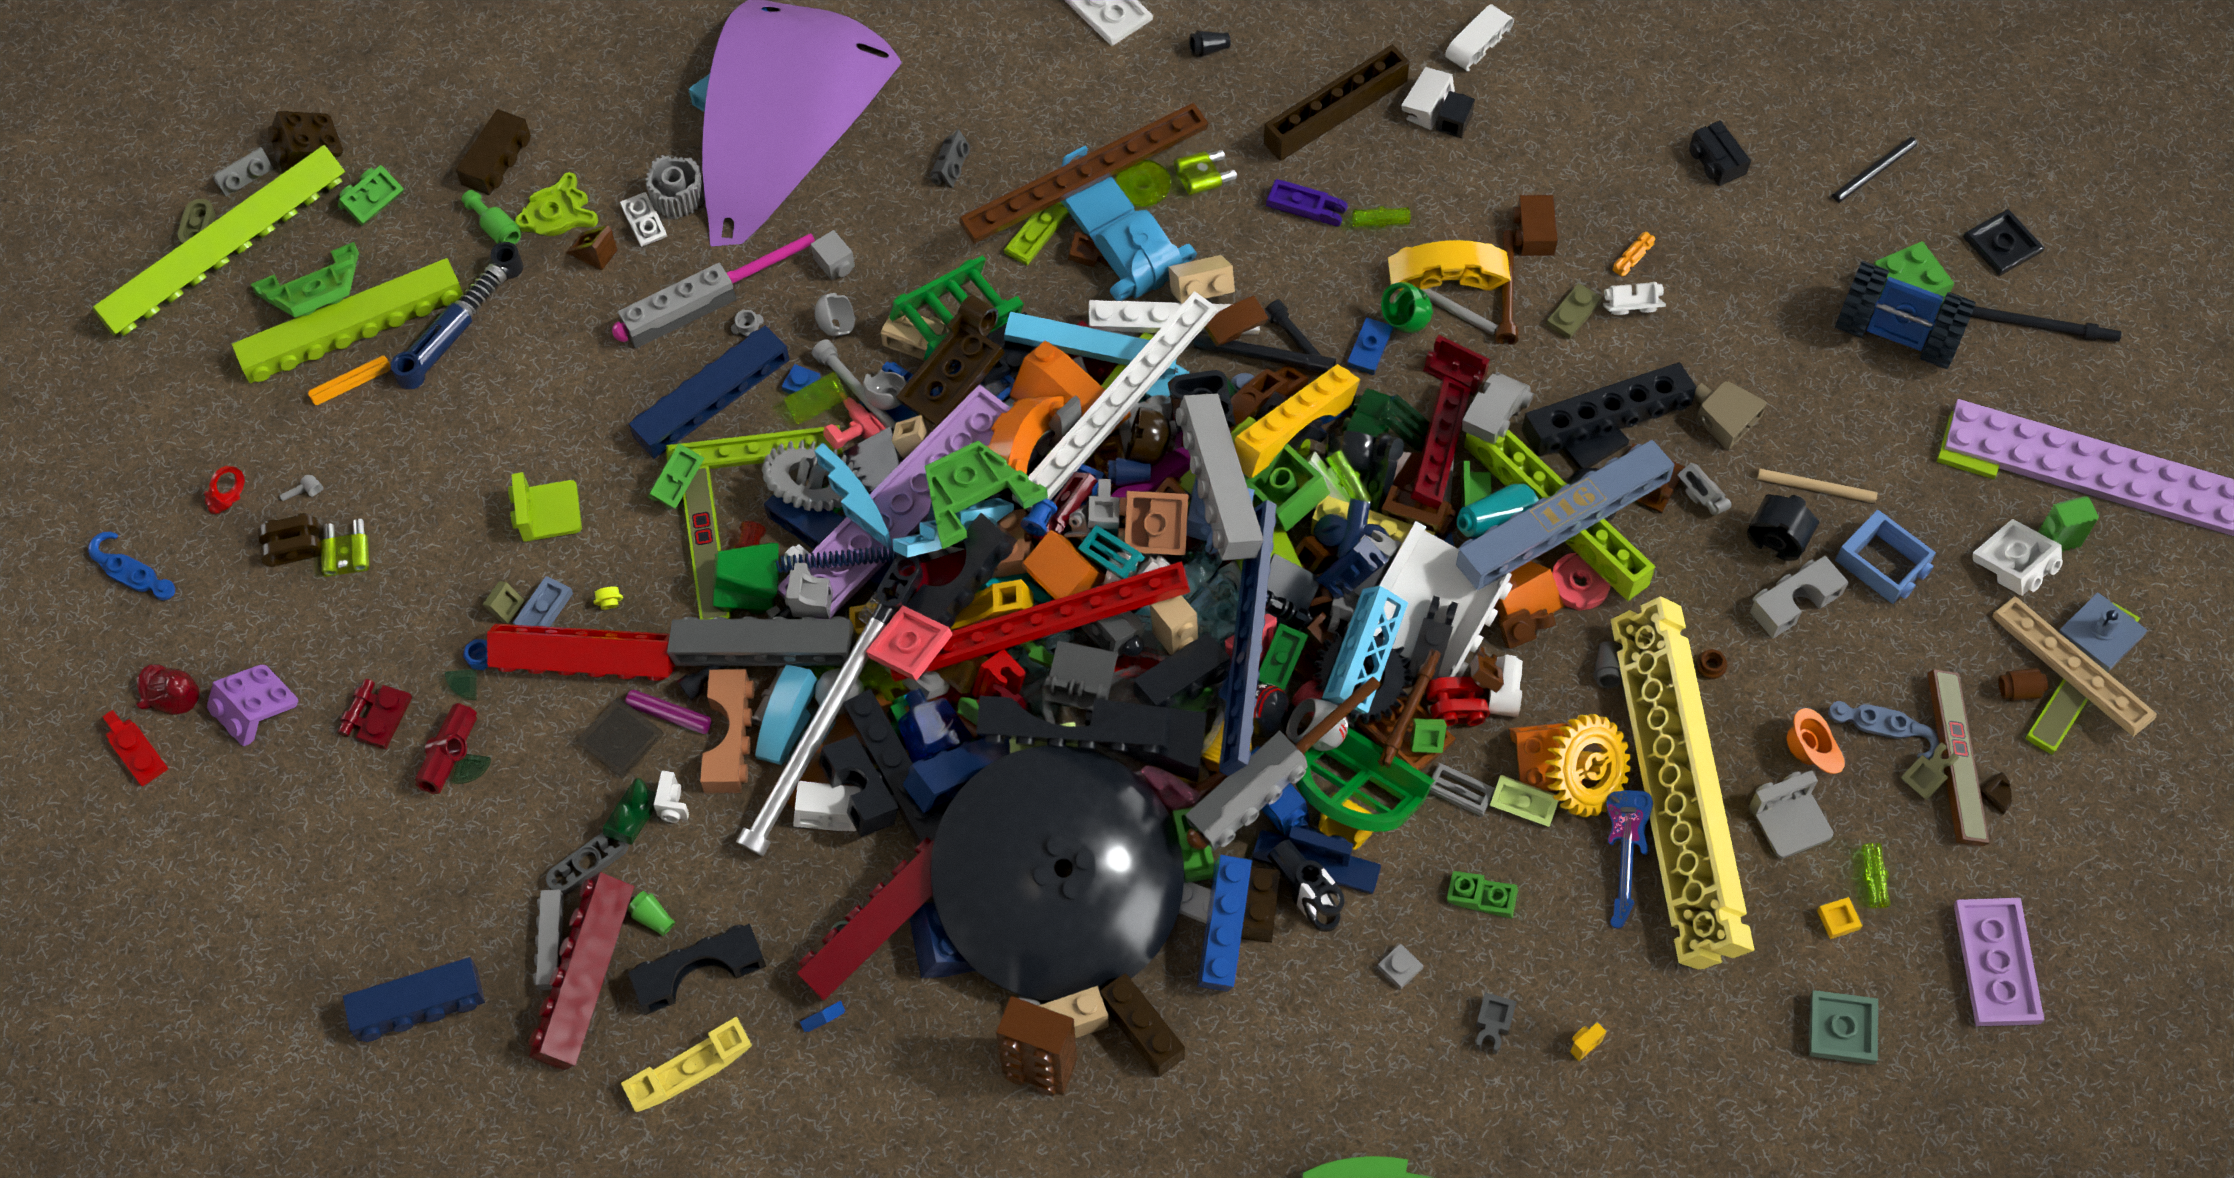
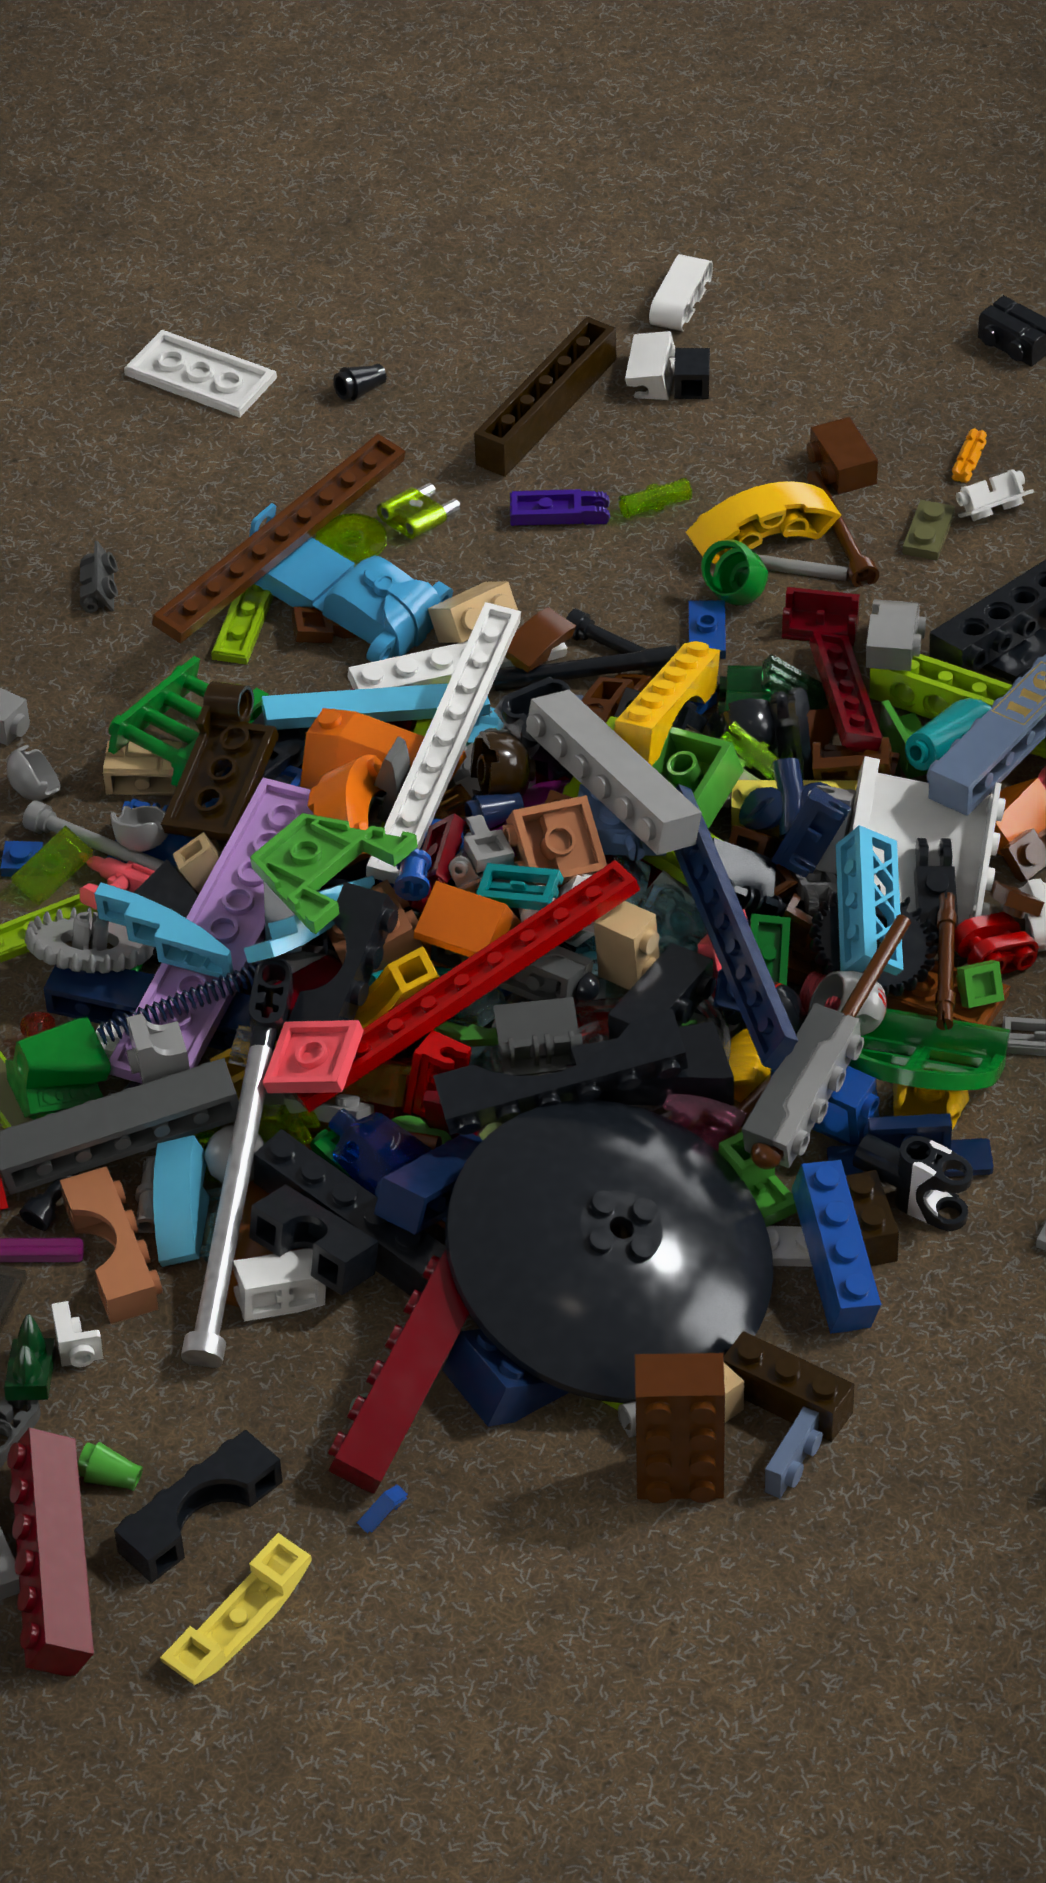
camera: 20 degrees left, 15 degrees down
none -> sand blue plate [765,1406,823,1498]

